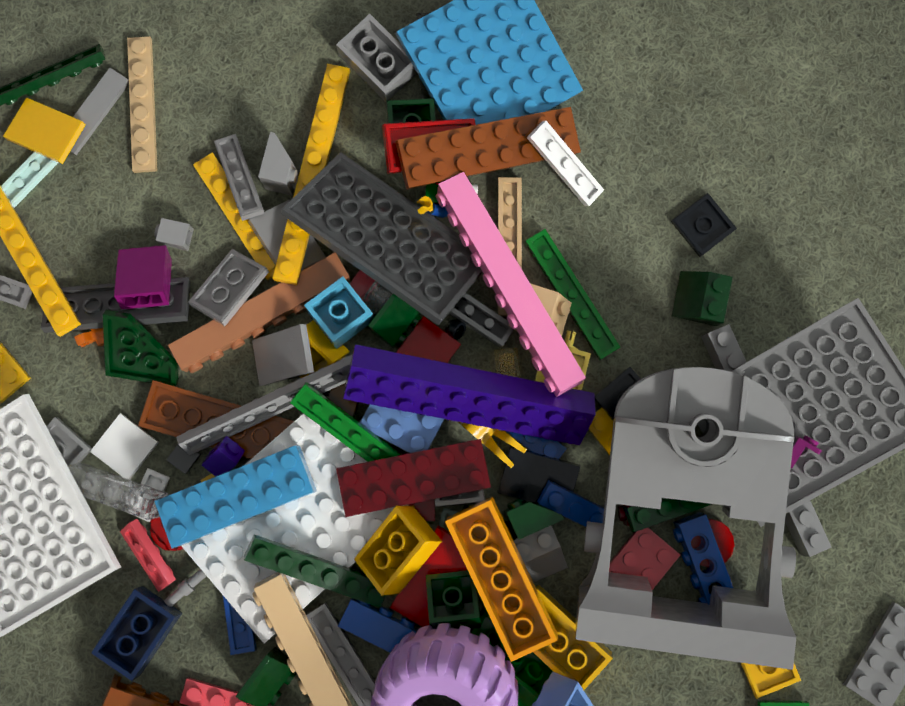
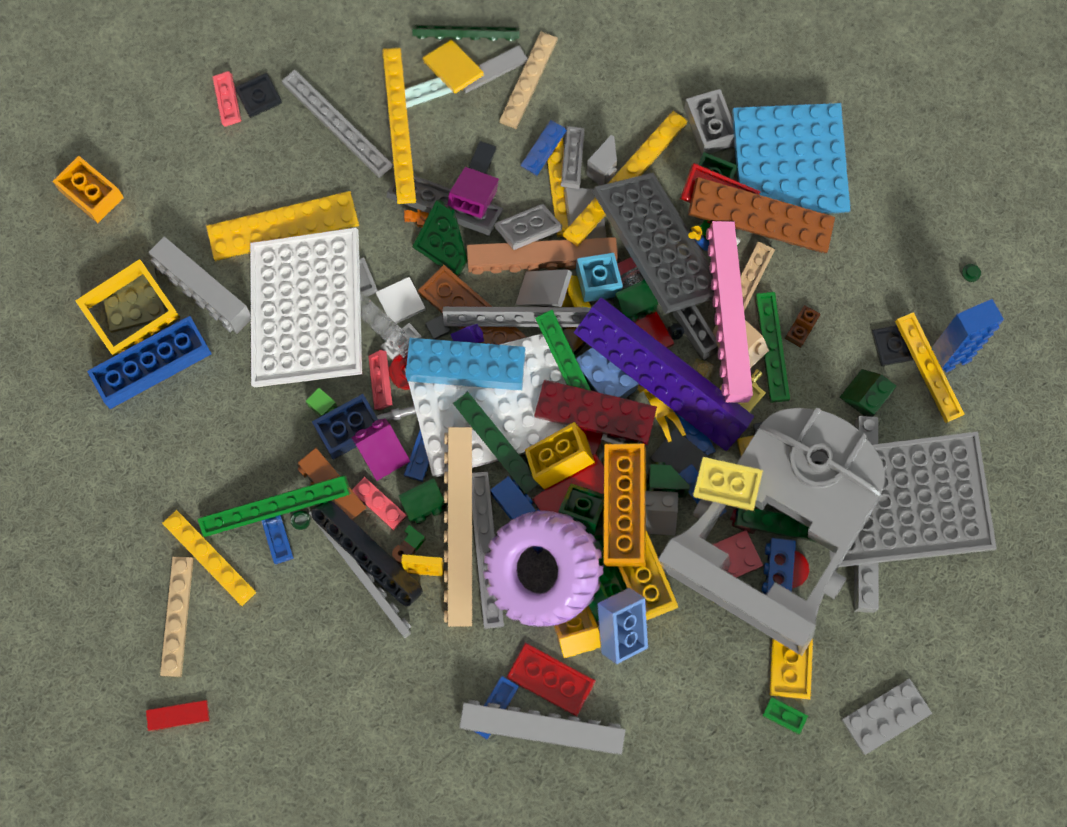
camera: 30 degrees right, 10 degrees down
light grey brick [154,218,194,251] -> none
white plate [527,121,604,206] -> none
magenta bracket [791,435,822,468] -> none
none -> bright green brick [306,388,337,417]
none -> magenta brick [351,418,410,481]
none -> black tile [469,141,497,174]
none -> blue plate [521,120,567,176]
none -> light yellow plate [693,457,763,511]
none -> reddish brown slope [785,305,821,348]
none -> yellow plate [895,312,965,423]
none -> blue brick [932,299,1004,373]
none -> dark green plate [962,264,981,282]

